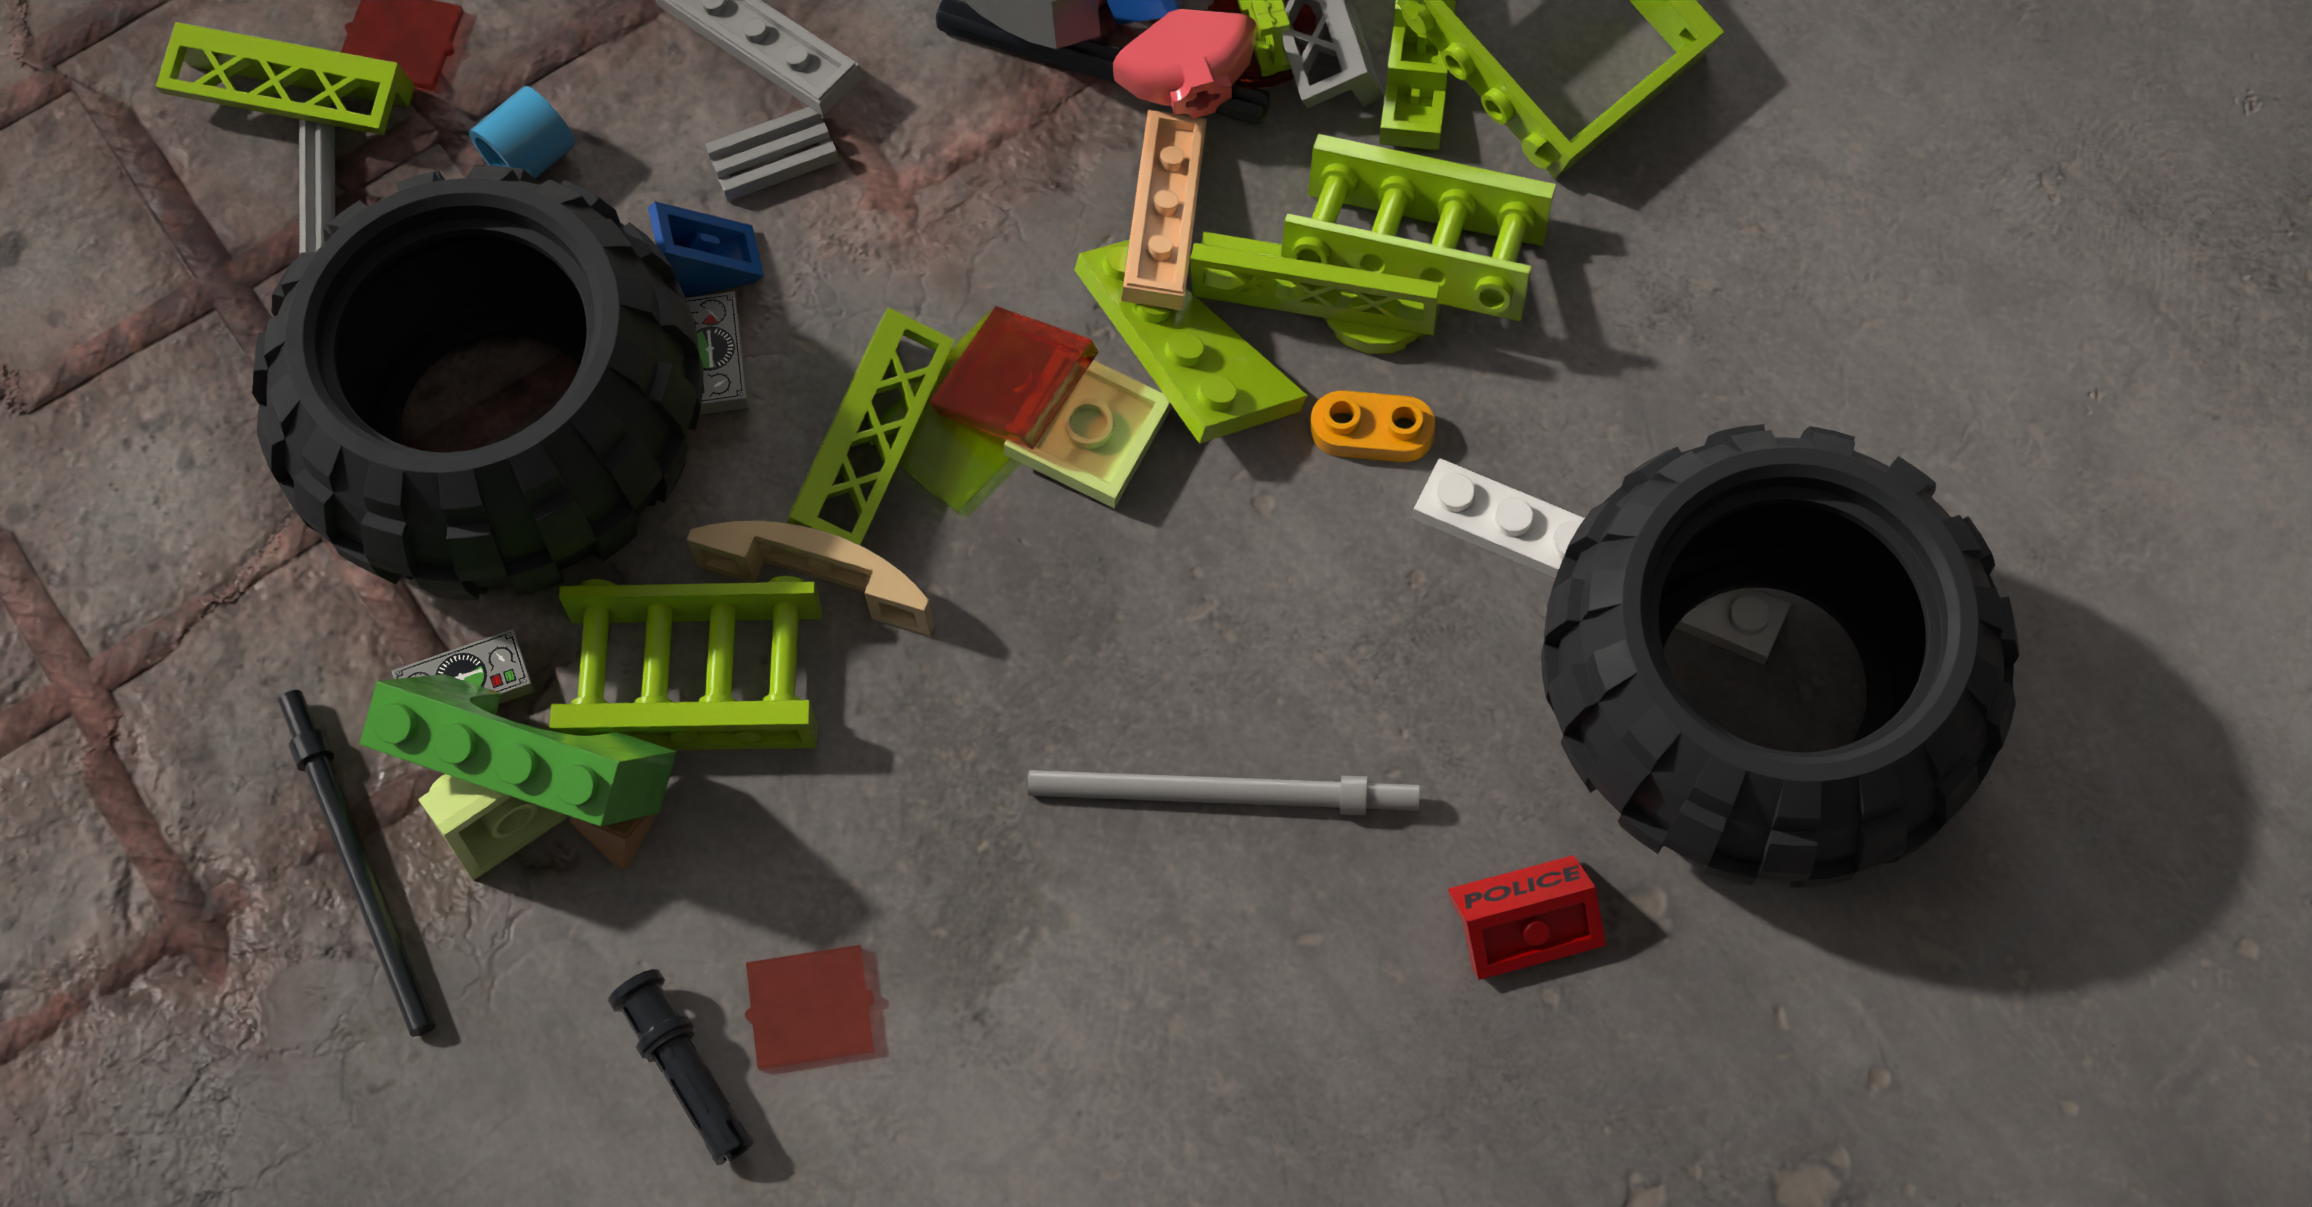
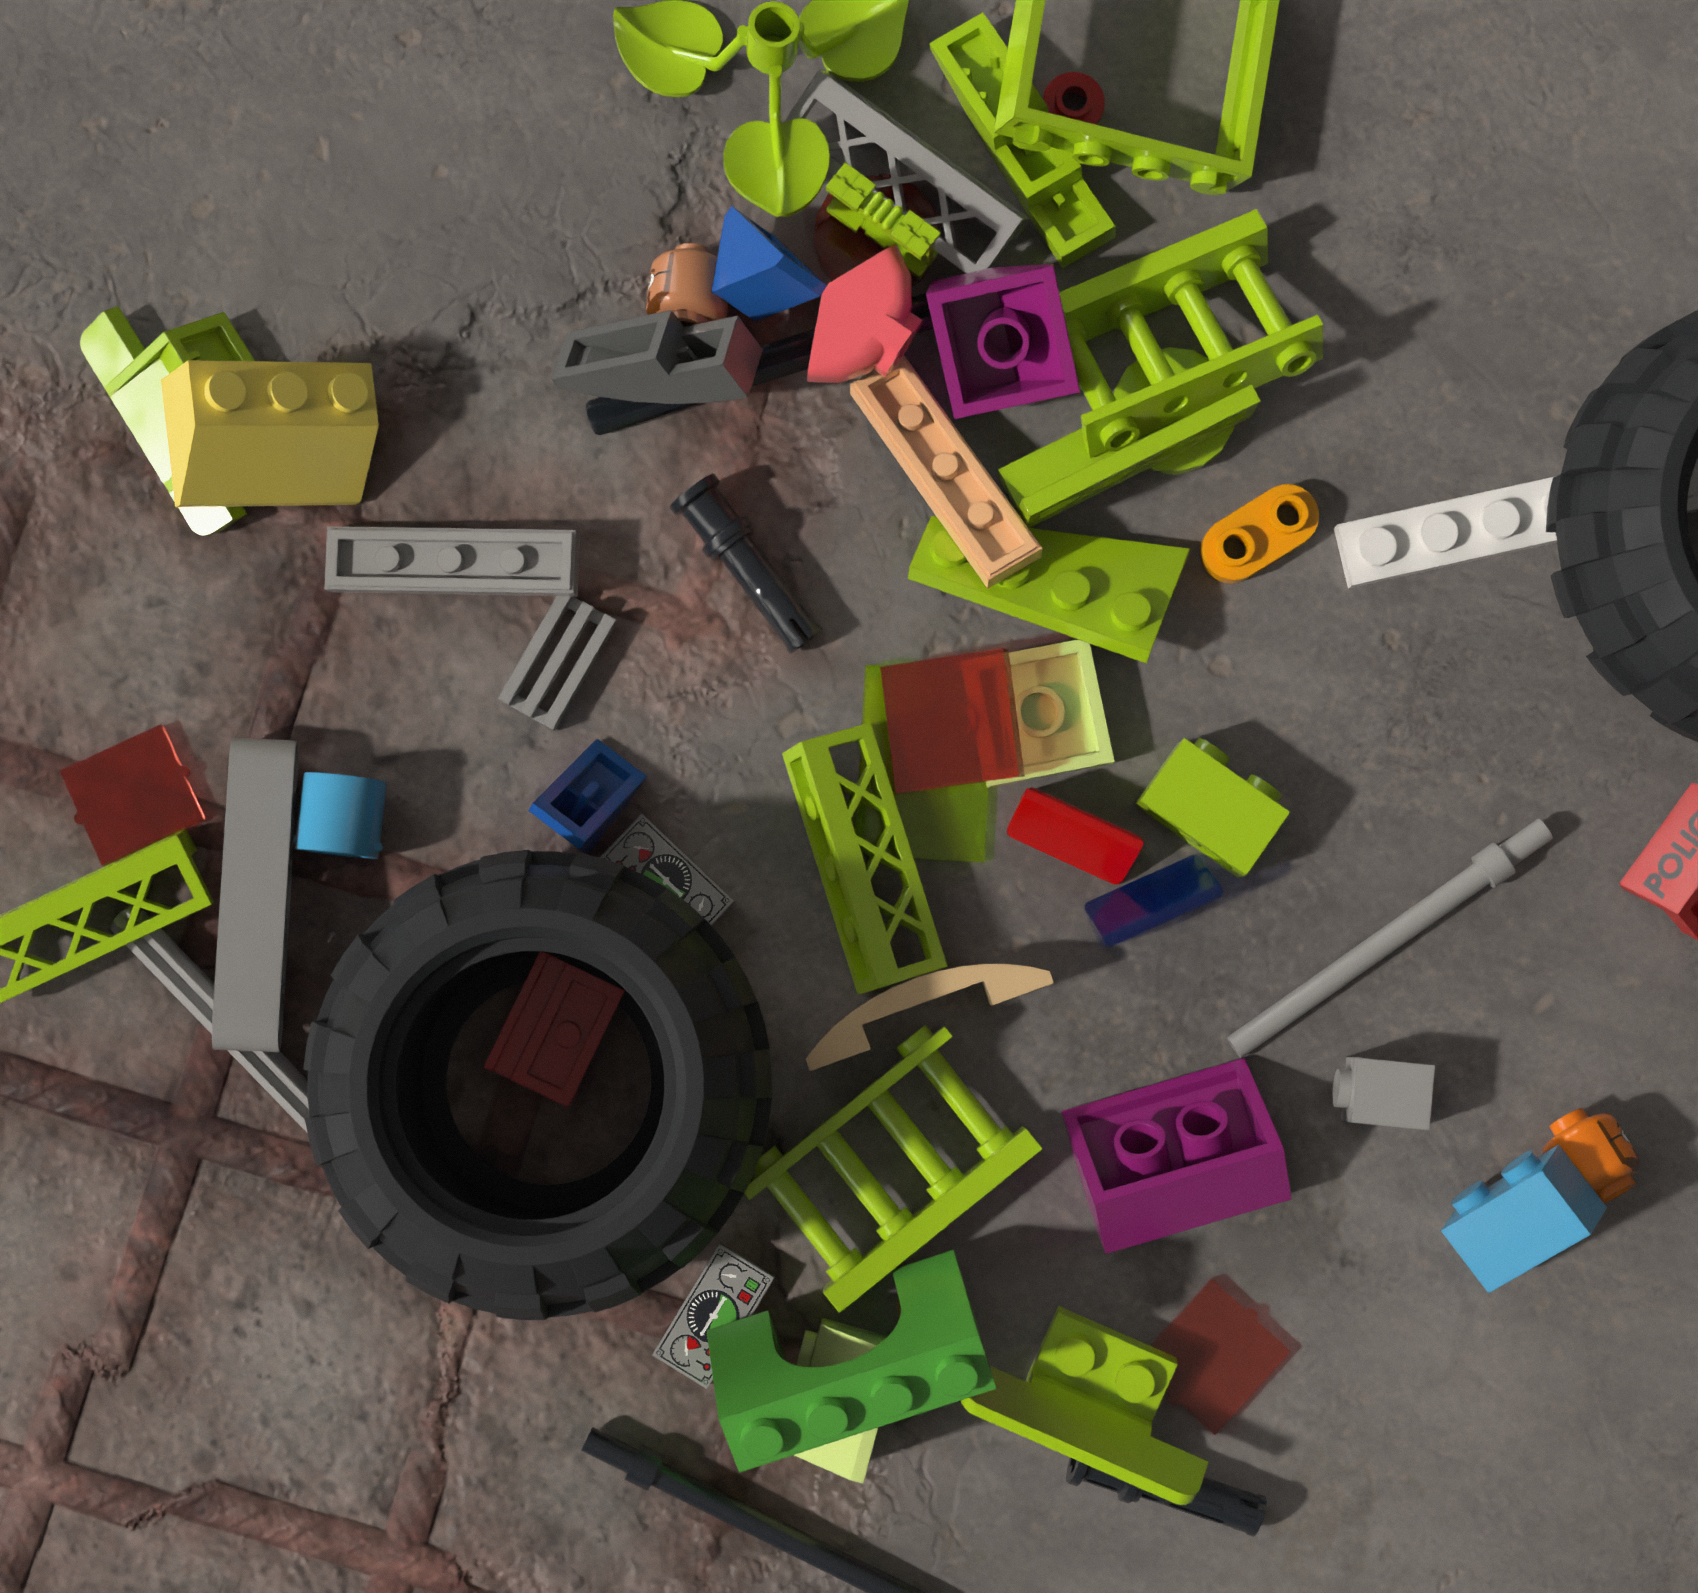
camera: 45 degrees left, 20 degrees up
none -> light grey beam [212,738,299,1052]
none -> red plate [484,951,625,1107]
none -> black pin [669,473,823,654]
none -> magenta slope [926,264,1080,419]
none -> lime plate [961,1306,1209,1505]
none -> red slope [1006,787,1144,885]
none -> red plate [1042,72,1105,125]
none -> magenta slope [1061,1058,1292,1254]
none -> clear blue slope [1084,855,1224,948]
none -> lime brick [1134,738,1290,878]
none -> light grey brick [1333,1057,1435,1130]
none -> dark azure brick [1441,1145,1607,1293]
none -> orange head [1541,1108,1640,1204]

